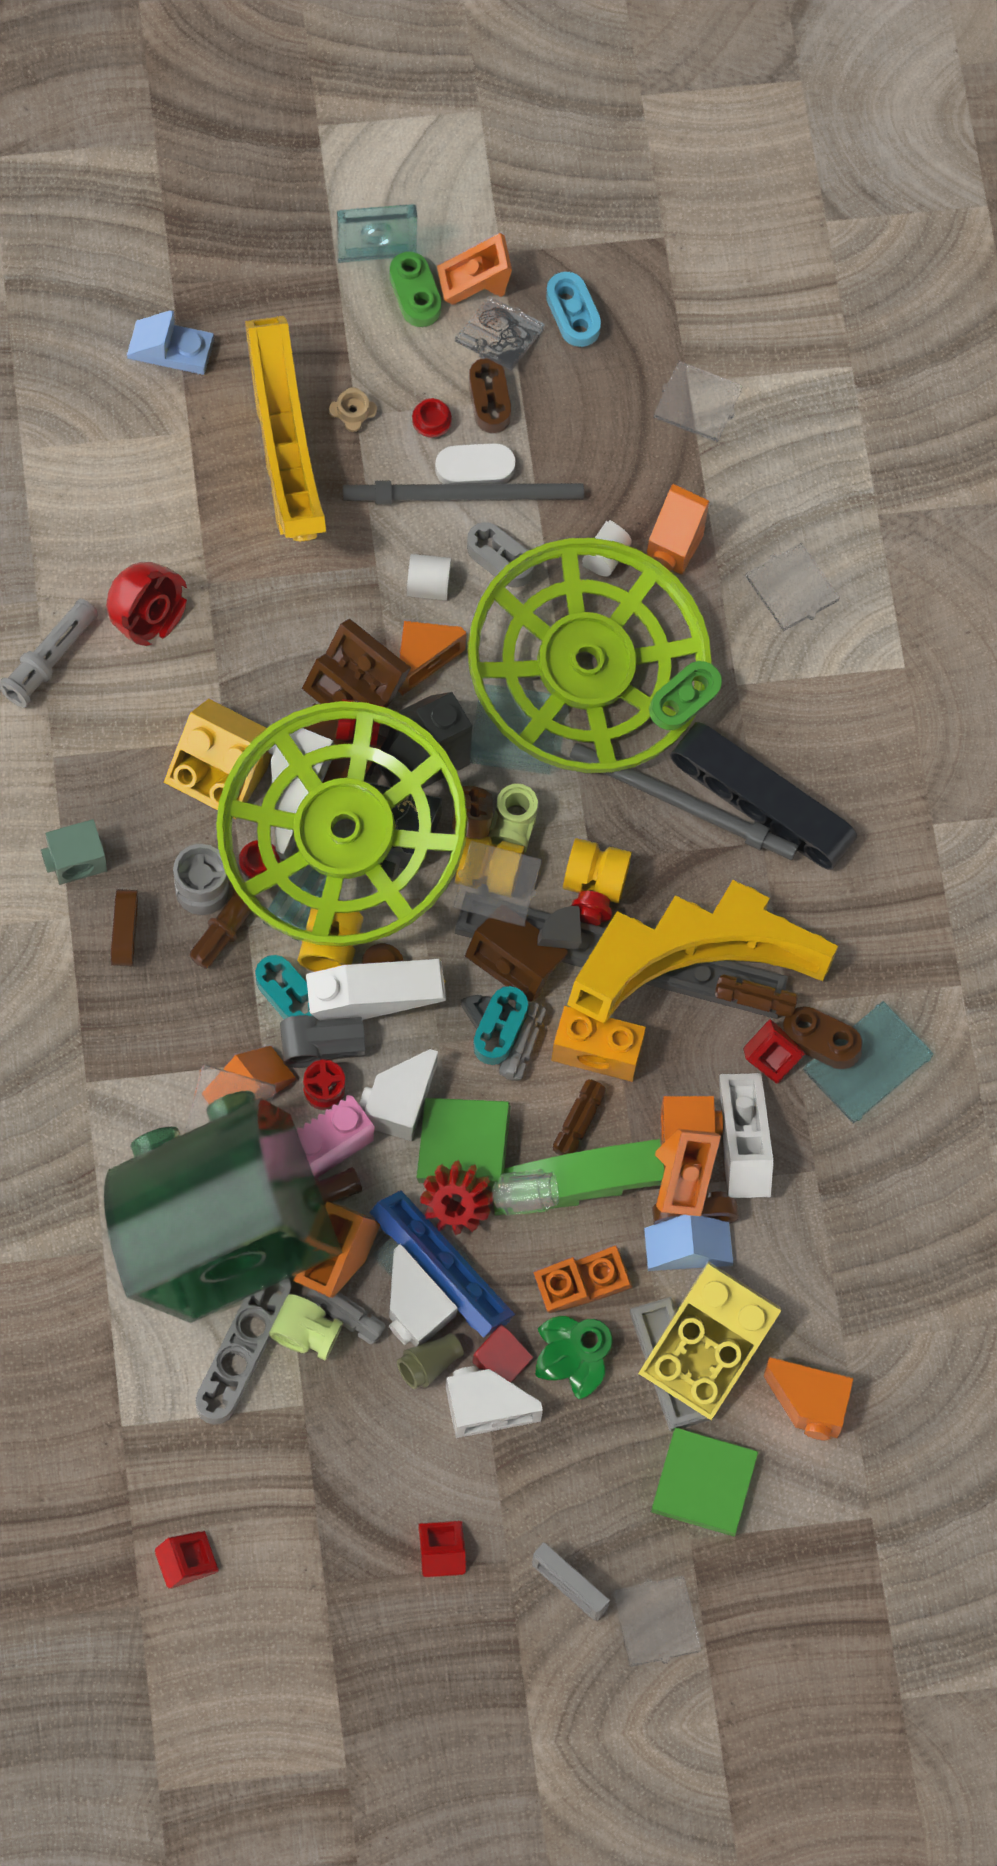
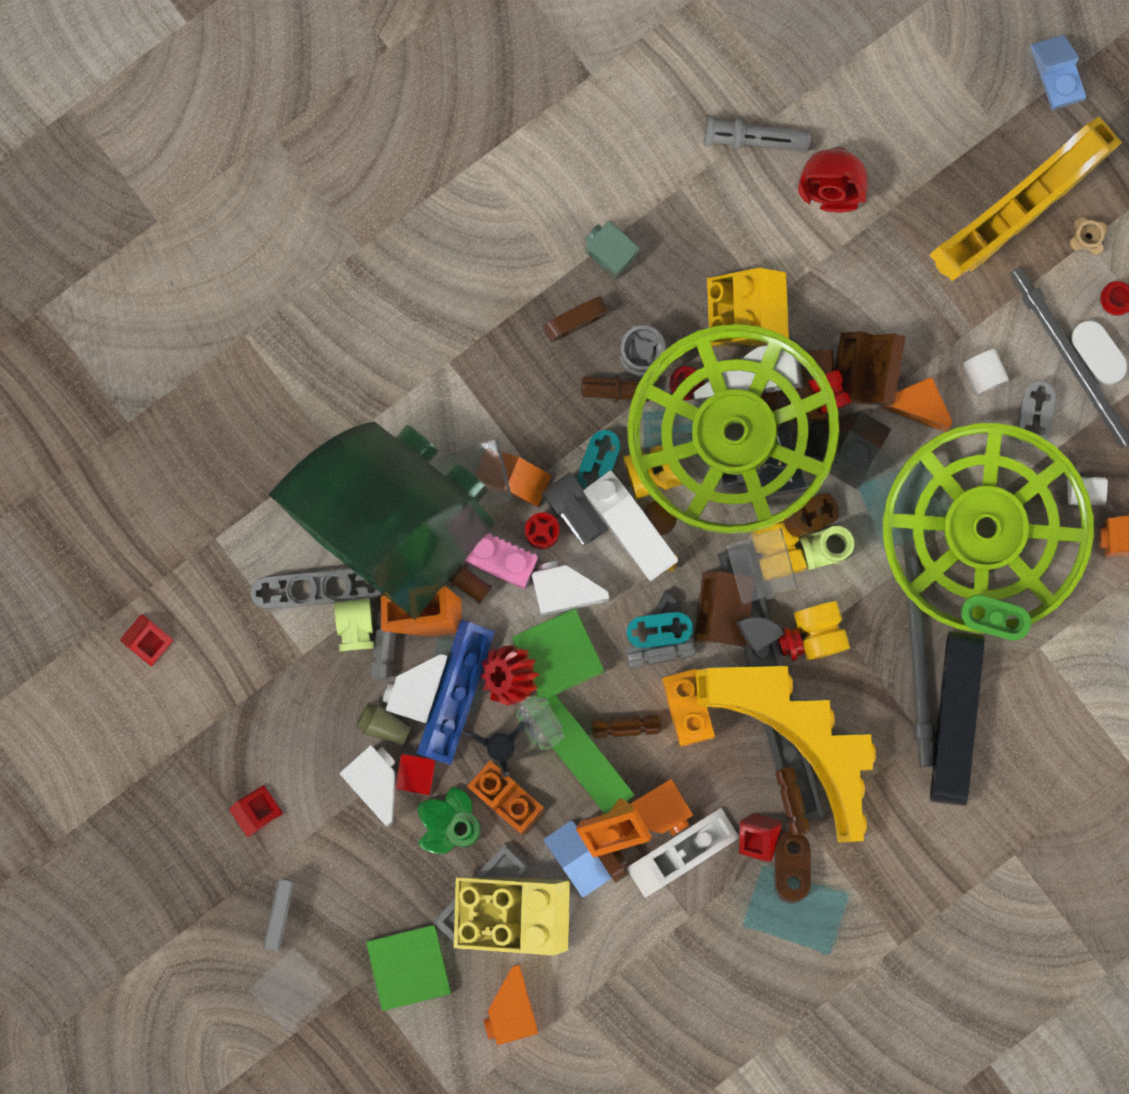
camera: 65 degrees right, 15 degrees up
none -> black plant [465,721,526,777]

